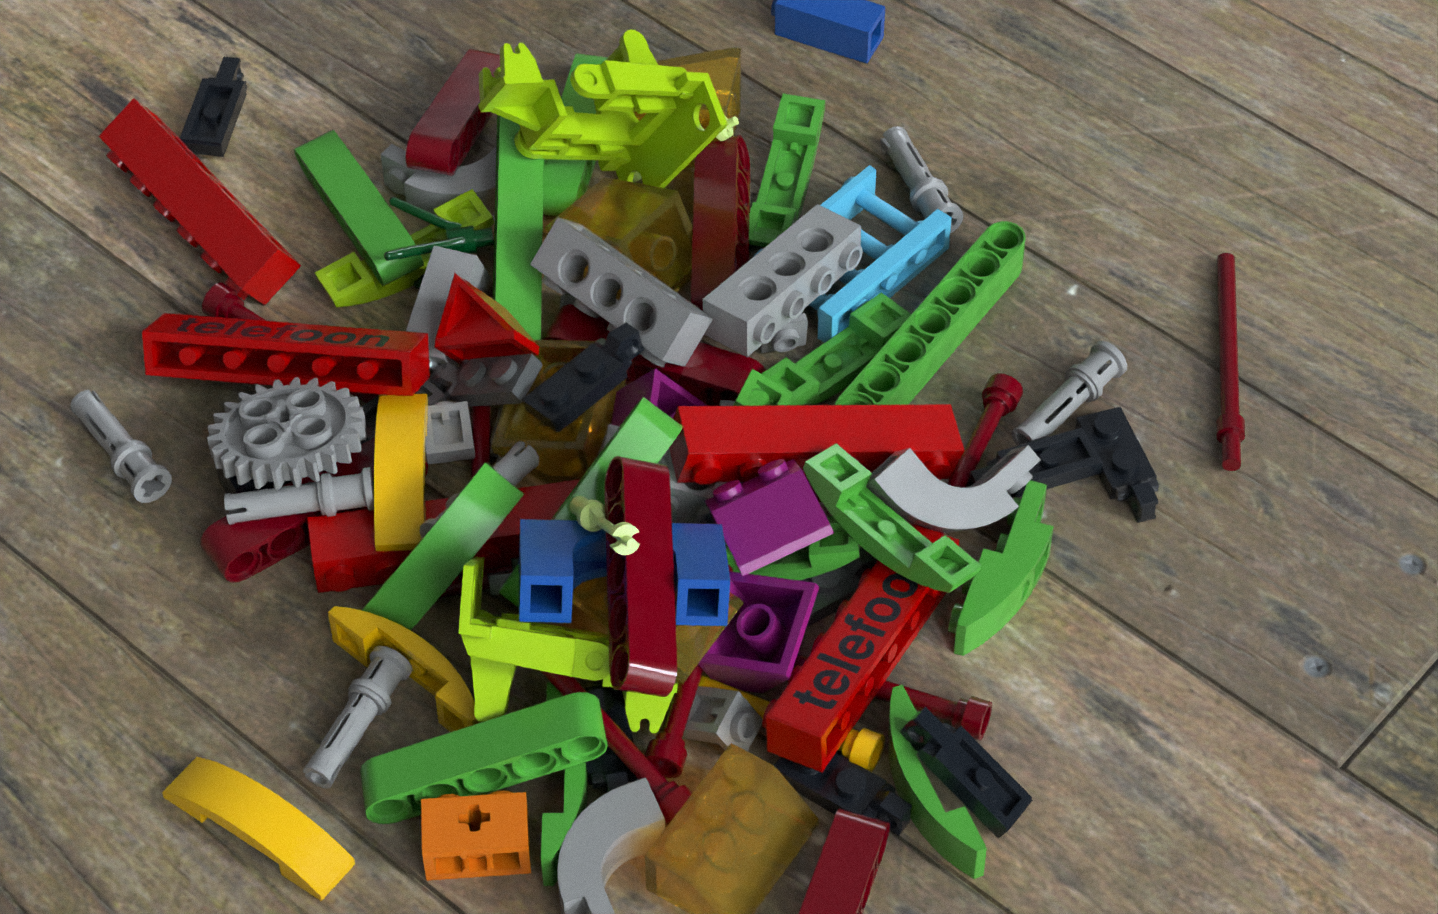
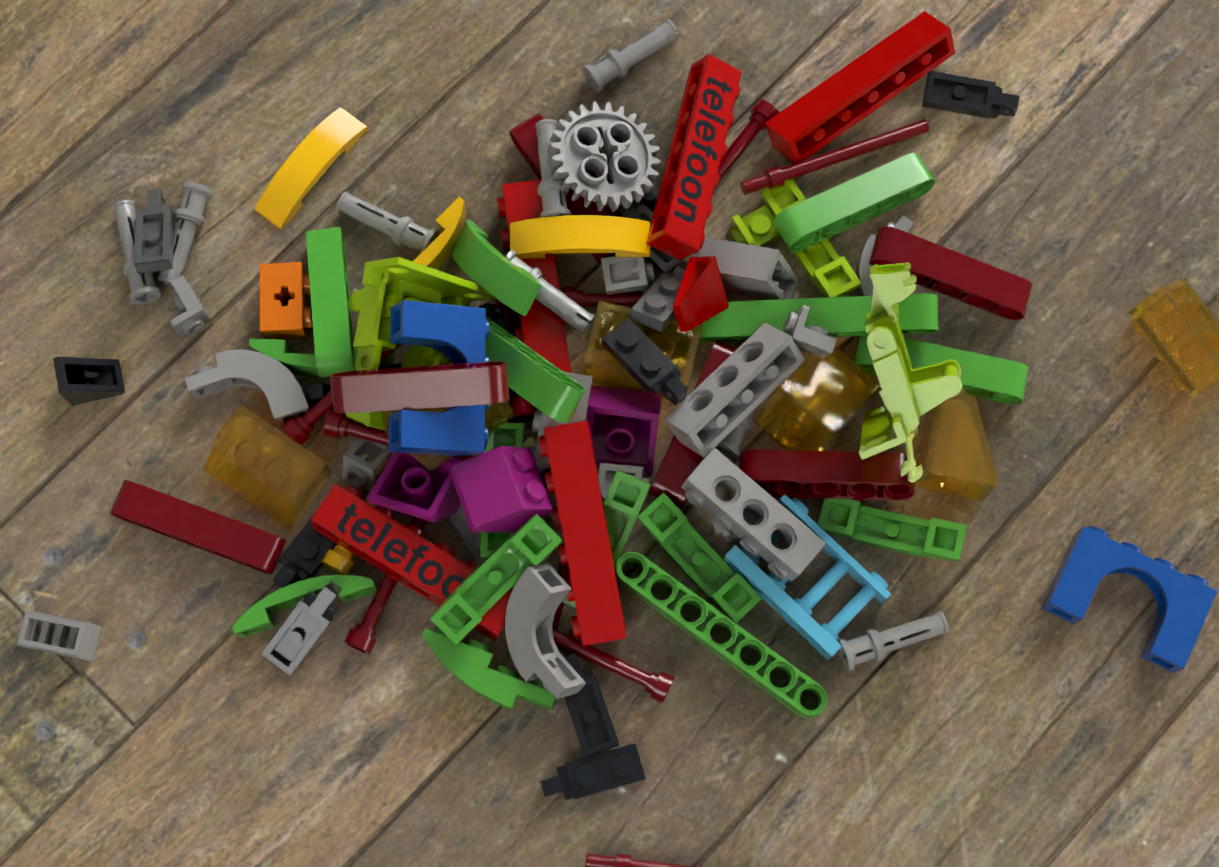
camera: 90 degrees right, 25 degrees up
dark green plant [384,197,494,289] -> none
yellowish green piece [570,496,640,555] -> none
light grey pin [1011,340,1127,446] -> none
none -> lime bracket [728,205,781,247]
none -> dark red bar [740,119,929,195]
none -> light grey bracket [783,305,837,358]

